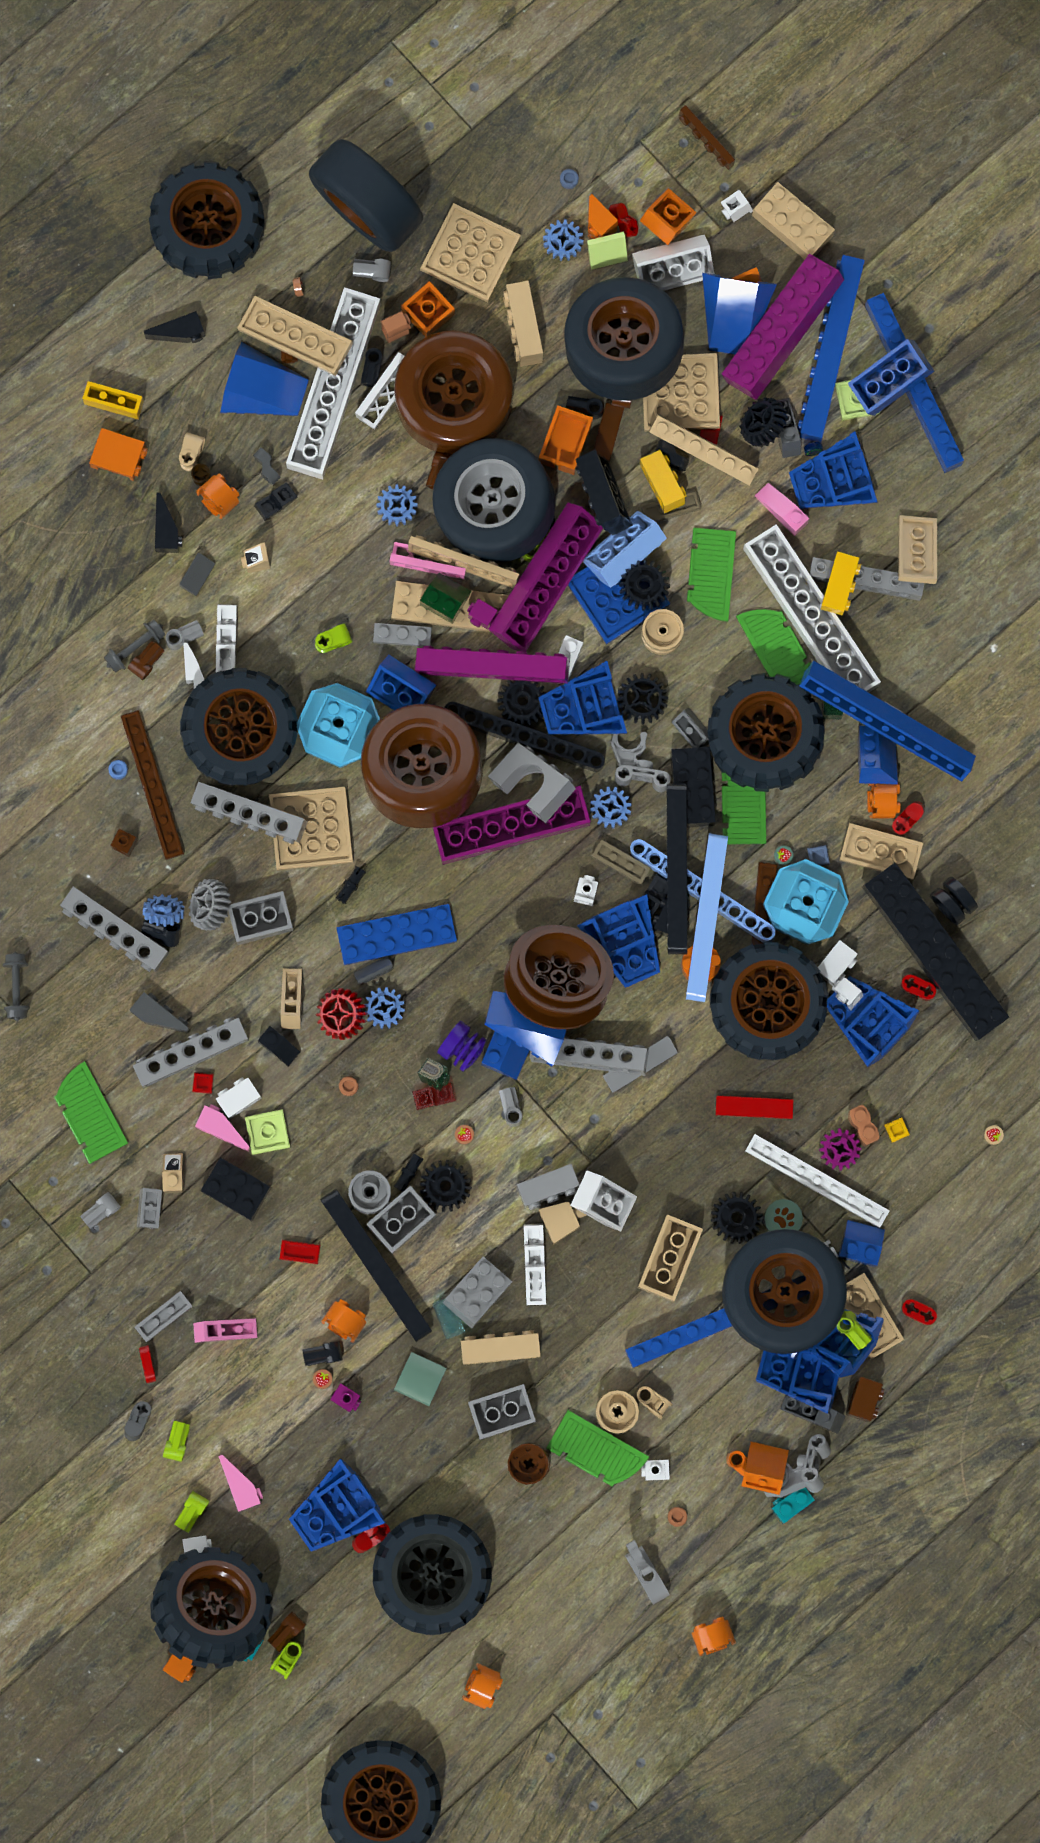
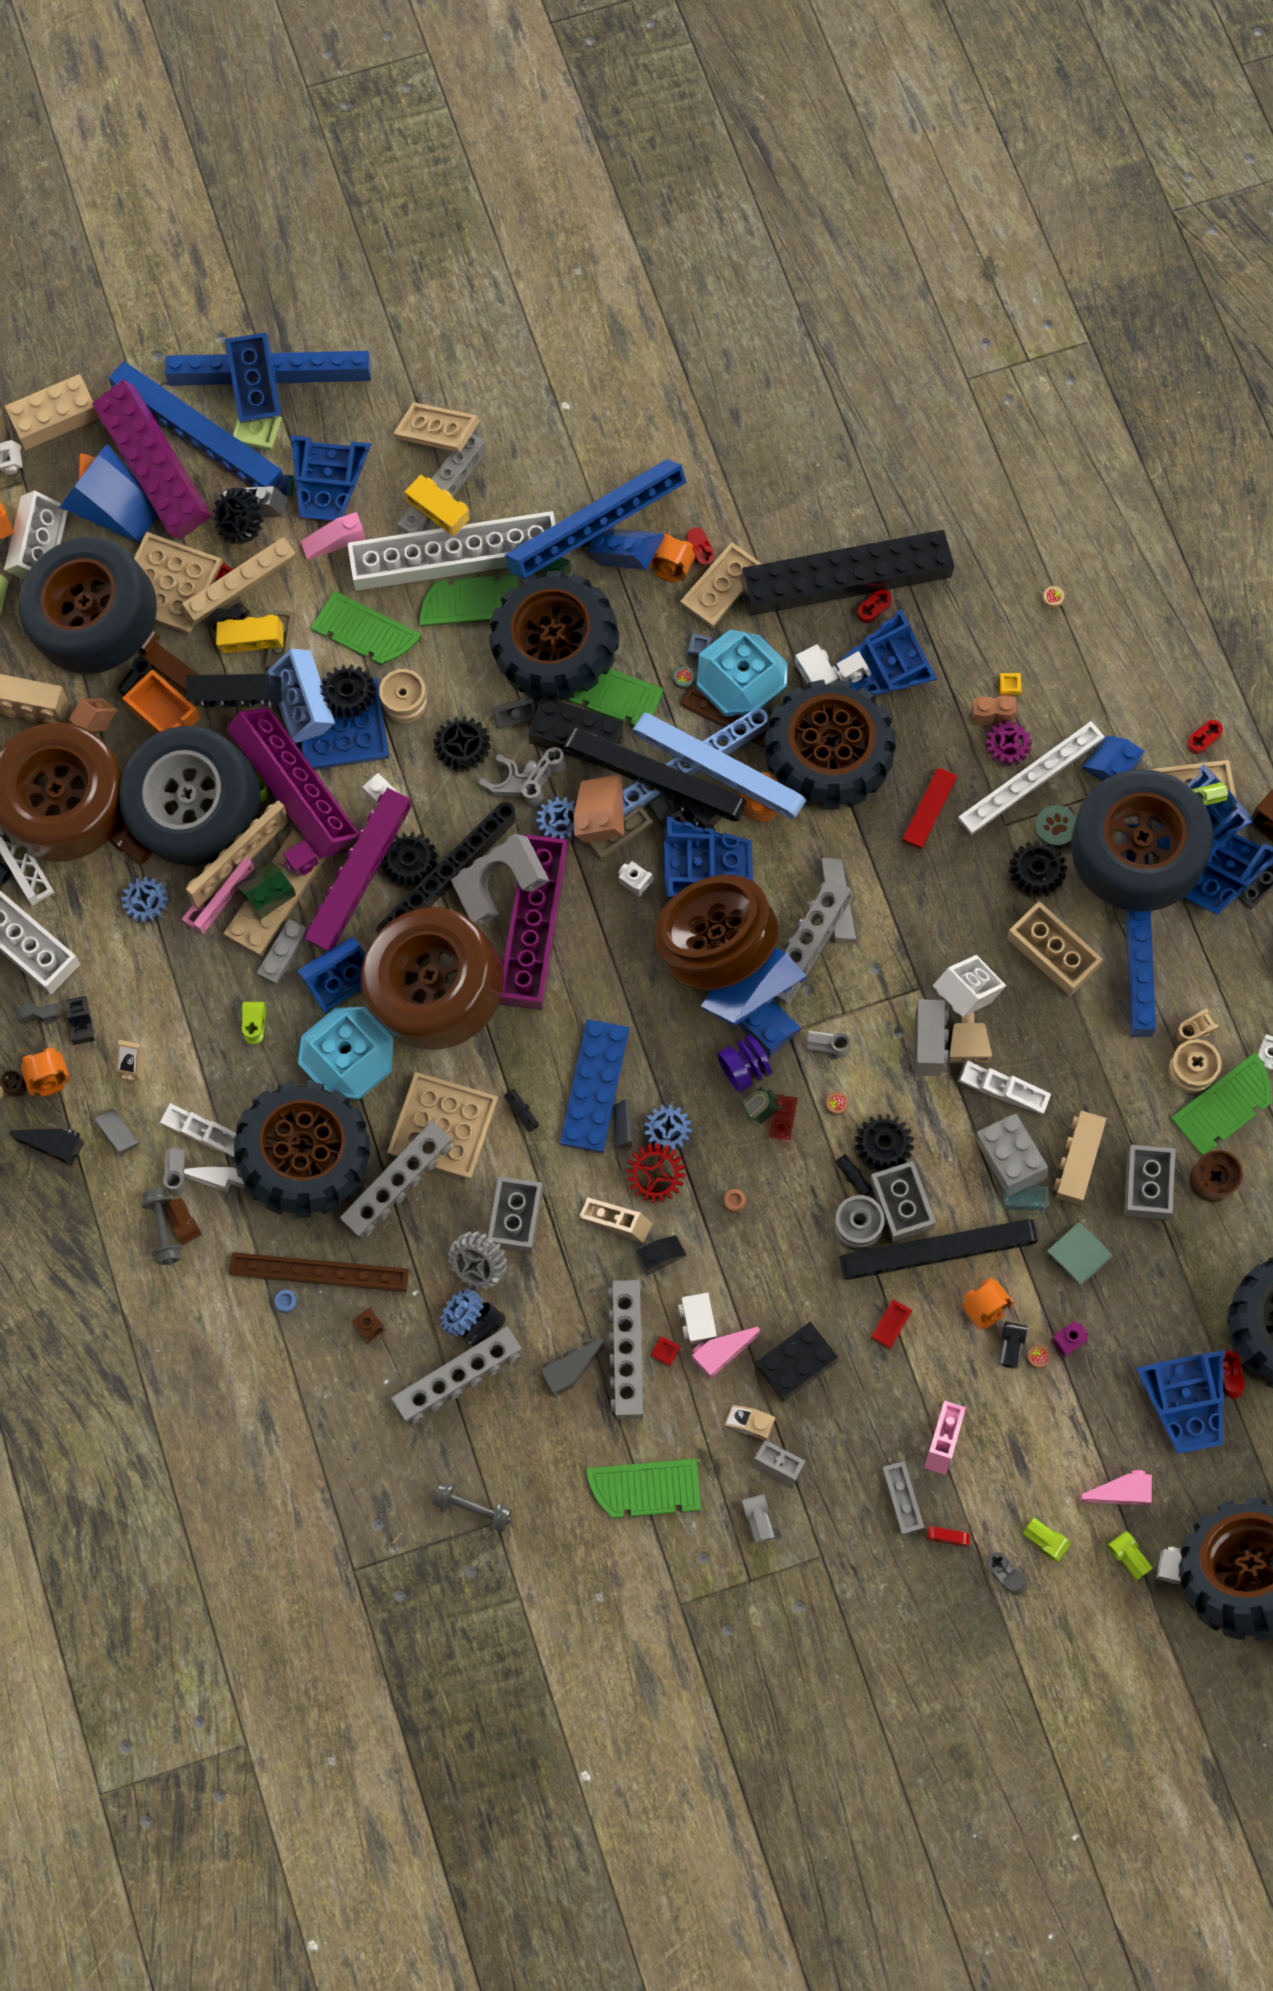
camera: 60 degrees left, 10 degrees down
yellowish green tile [245,1109,290,1155] -> none
blue wedge [538,661,627,734] -> none
black wheel [930,876,978,926] -> none
none -> nougat brick [69,698,118,732]
none -> nougat slope [574,774,624,843]

